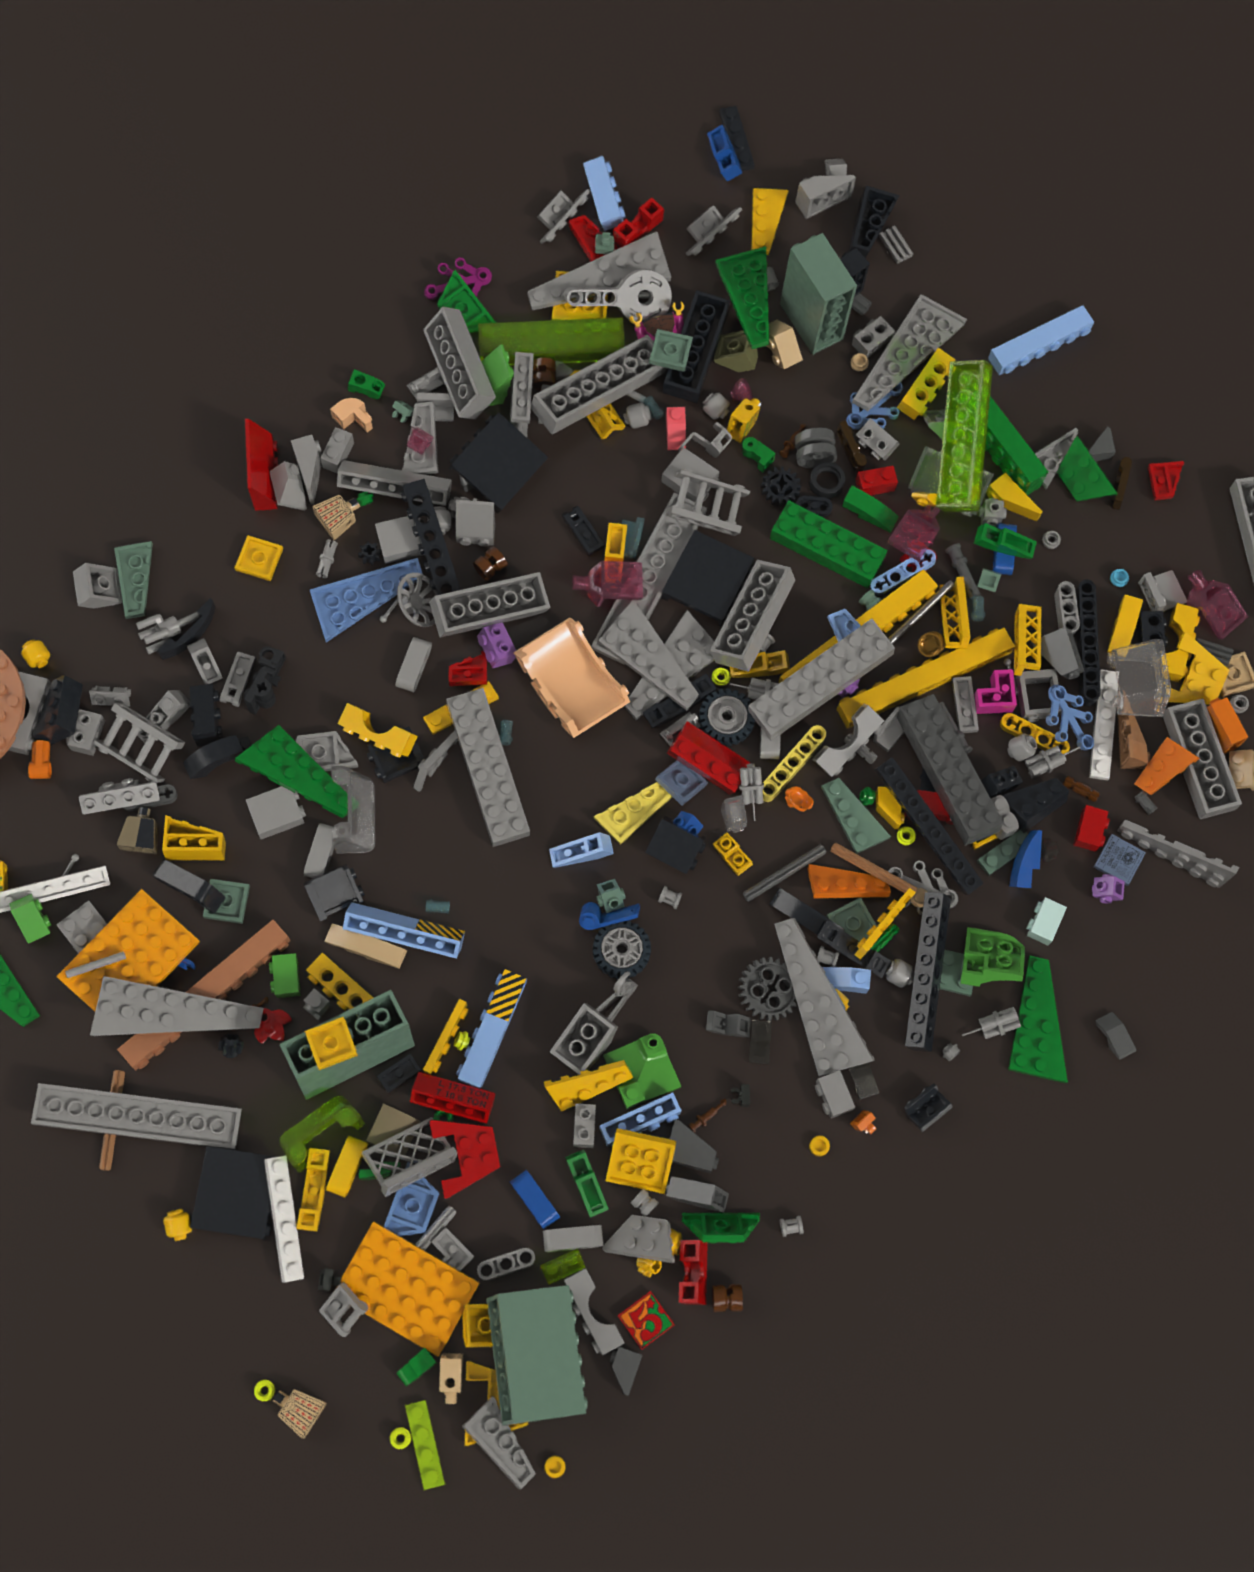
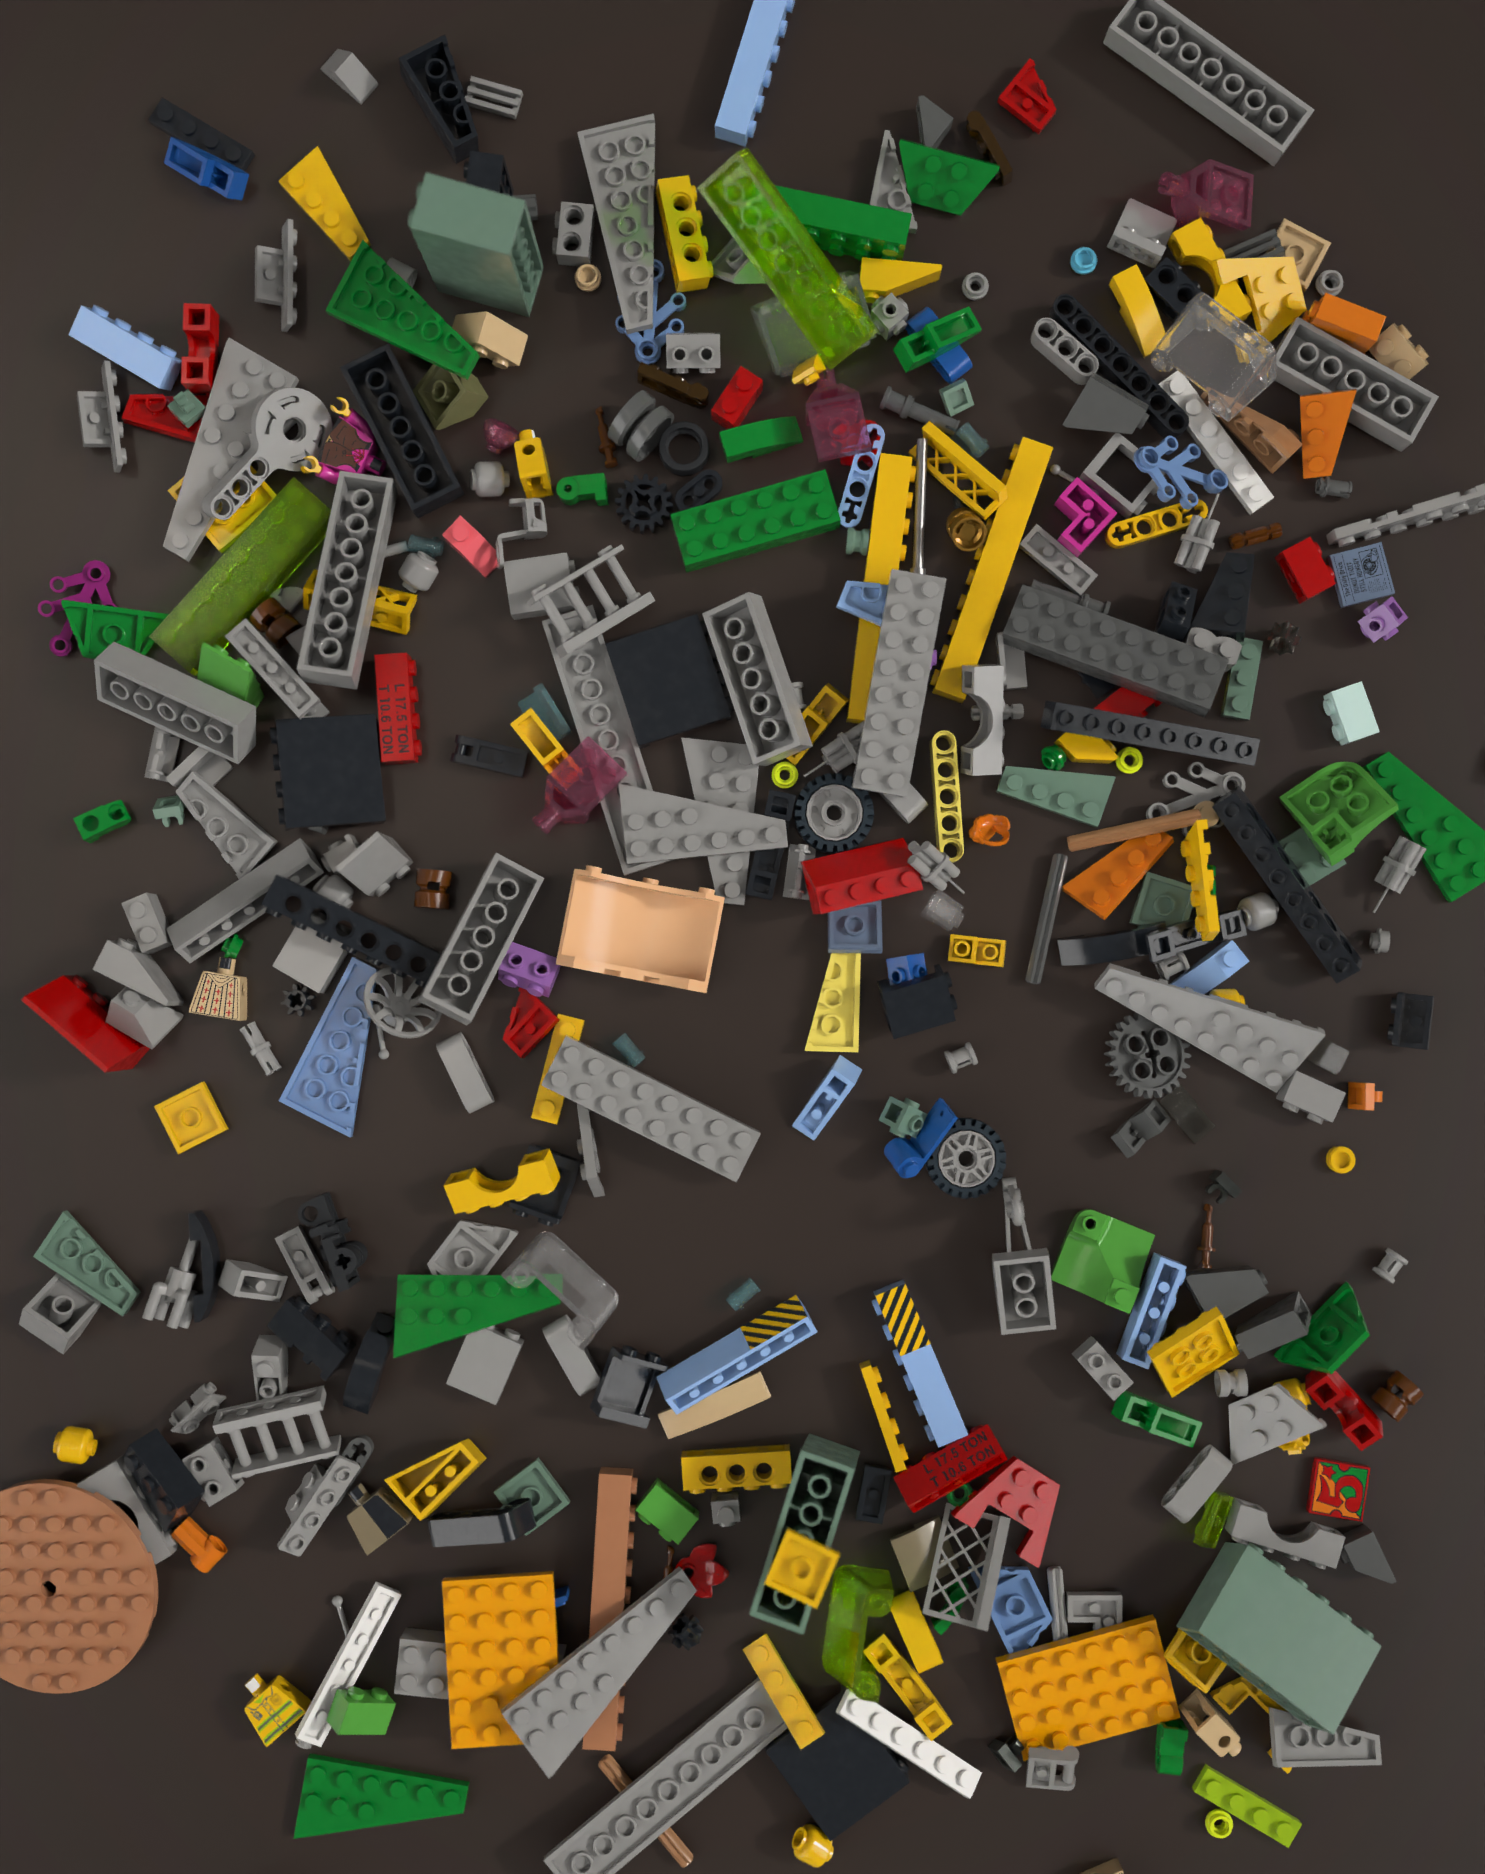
camera: 35 degrees left, 15 degrees up
light grey bar [65,951,127,978] -> none
light nougat brick [330,398,372,432] -> none
clear pink slope [407,428,434,455] -> none
neon yellow plate [454,1031,470,1051] -> none
light grey beam [477,1248,535,1281] -> none
blue beam [510,1170,560,1230] -> none
yellow wing [544,1060,633,1112] -> none
yellow tile [545,1456,566,1478] -> none
sand green plate [649,329,693,372] -> none
light grey slope [796,175,856,219] -> none
light grey head [1007,734,1037,761] -> none
blue slope [1009,830,1042,888] -> none
yellow fence [1014,604,1041,676] -> none
none -> red brick [374,652,422,765]
none -> yellow plate [742,1634,825,1749]

